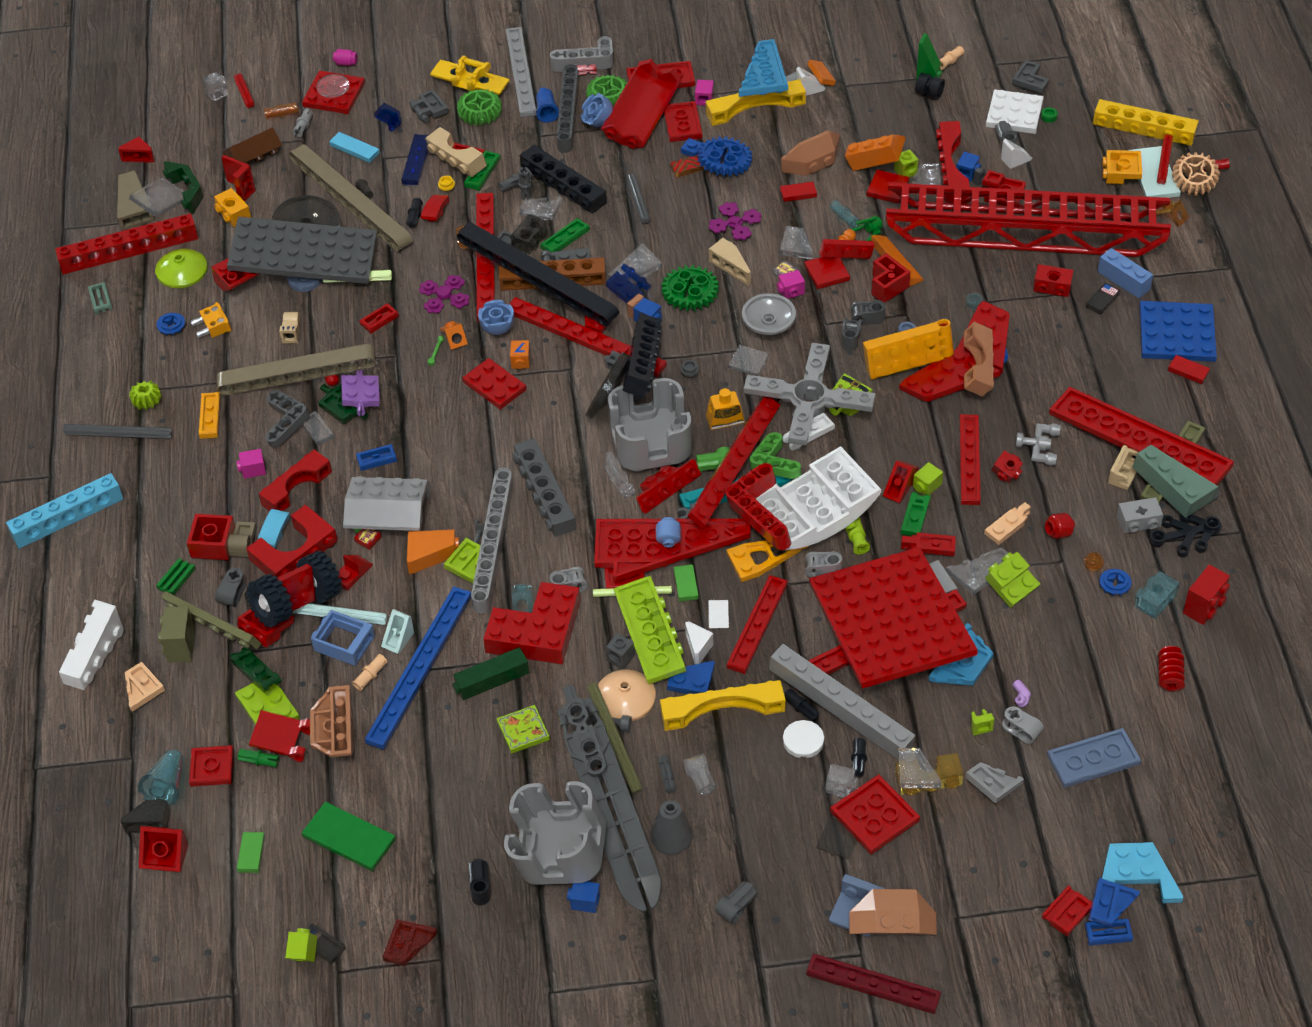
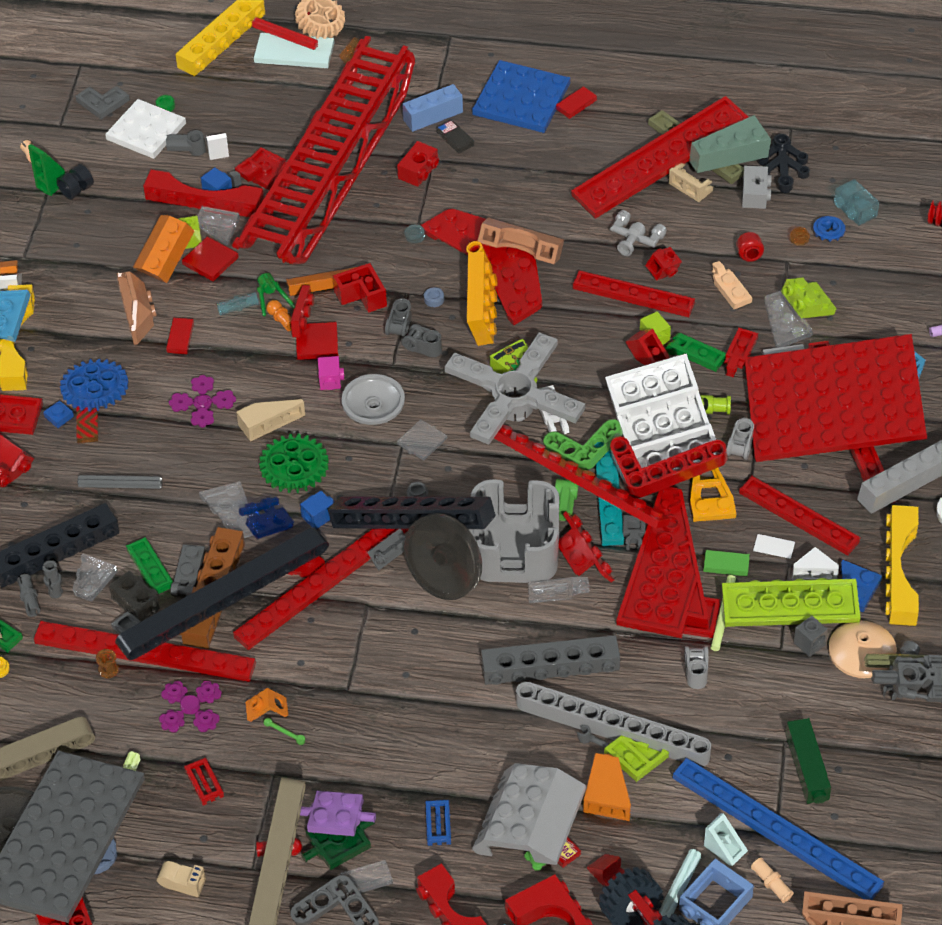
camera: 75 degrees left, 0 degrees up
black axle [406,198,423,228] -> none
red slope [421,195,449,222] -> none
red plate [462,358,527,410] -> none
medium blue cylinder [478,300,514,335] -> none
red brick [483,582,581,665] -> none
lime tile [497,705,550,754] -> none
orange brick [510,340,530,369] -> none
clear light blue bracket [511,584,533,613] -> none
nougat tile [627,294,644,319] -> none
medium blue head [656,517,681,548] -> none
light orange torso [706,388,745,430] -> none
tile [773,260,798,277] -> none
clear wing [780,226,813,259] -> none
black axle [784,688,819,721] -> none
light orange plate [1102,150,1142,184] -> none
red brick [1183,564,1230,625] -> none

